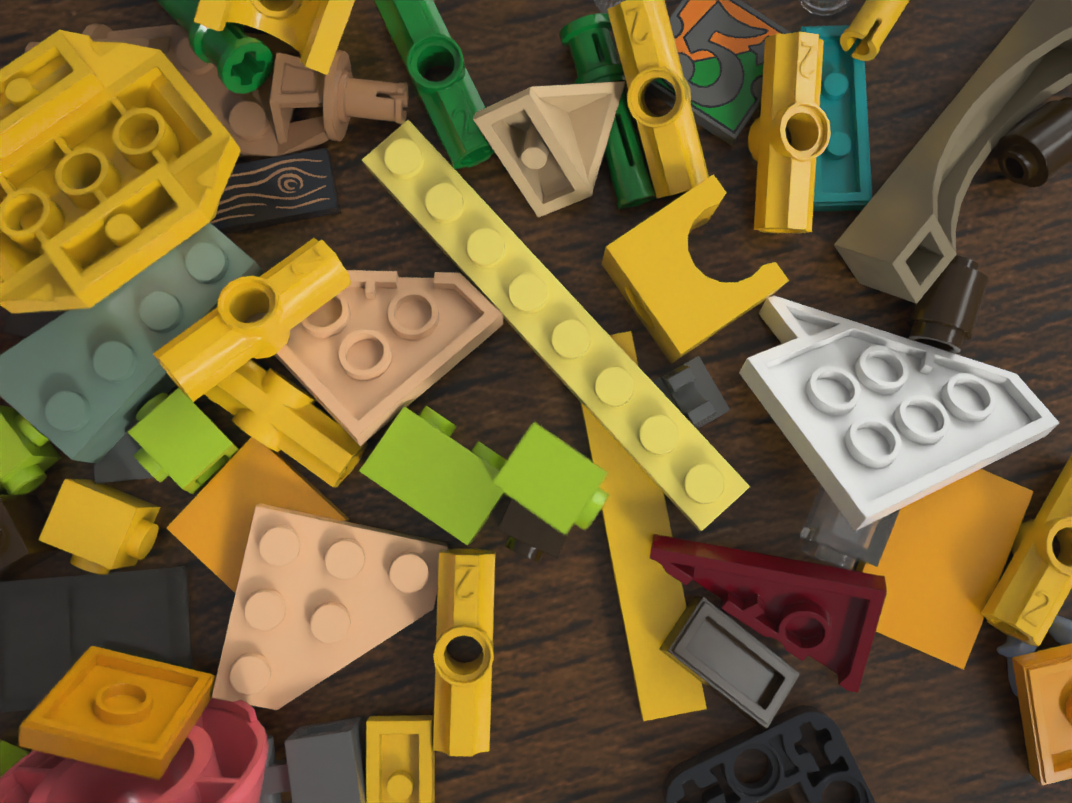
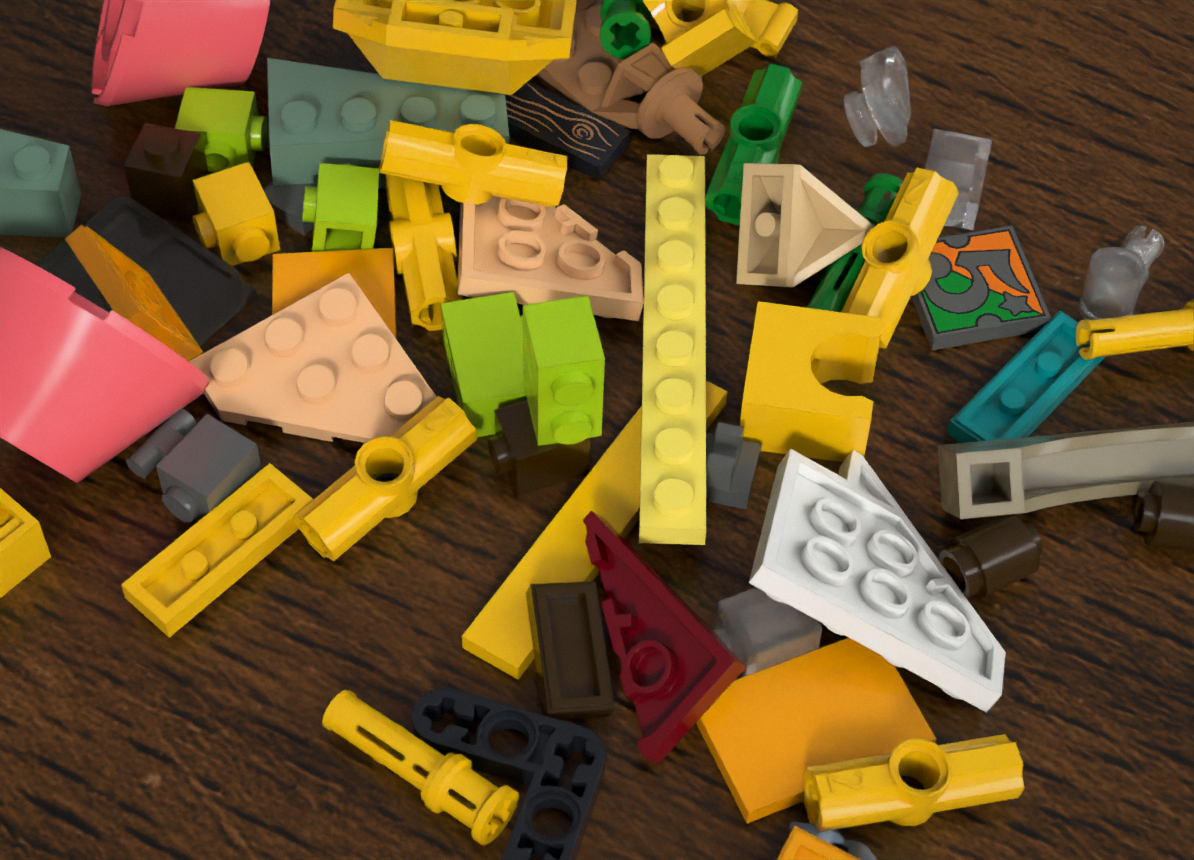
camera: 40 degrees right, 30 degrees down
yellow piece [748,32,831,234] -> none

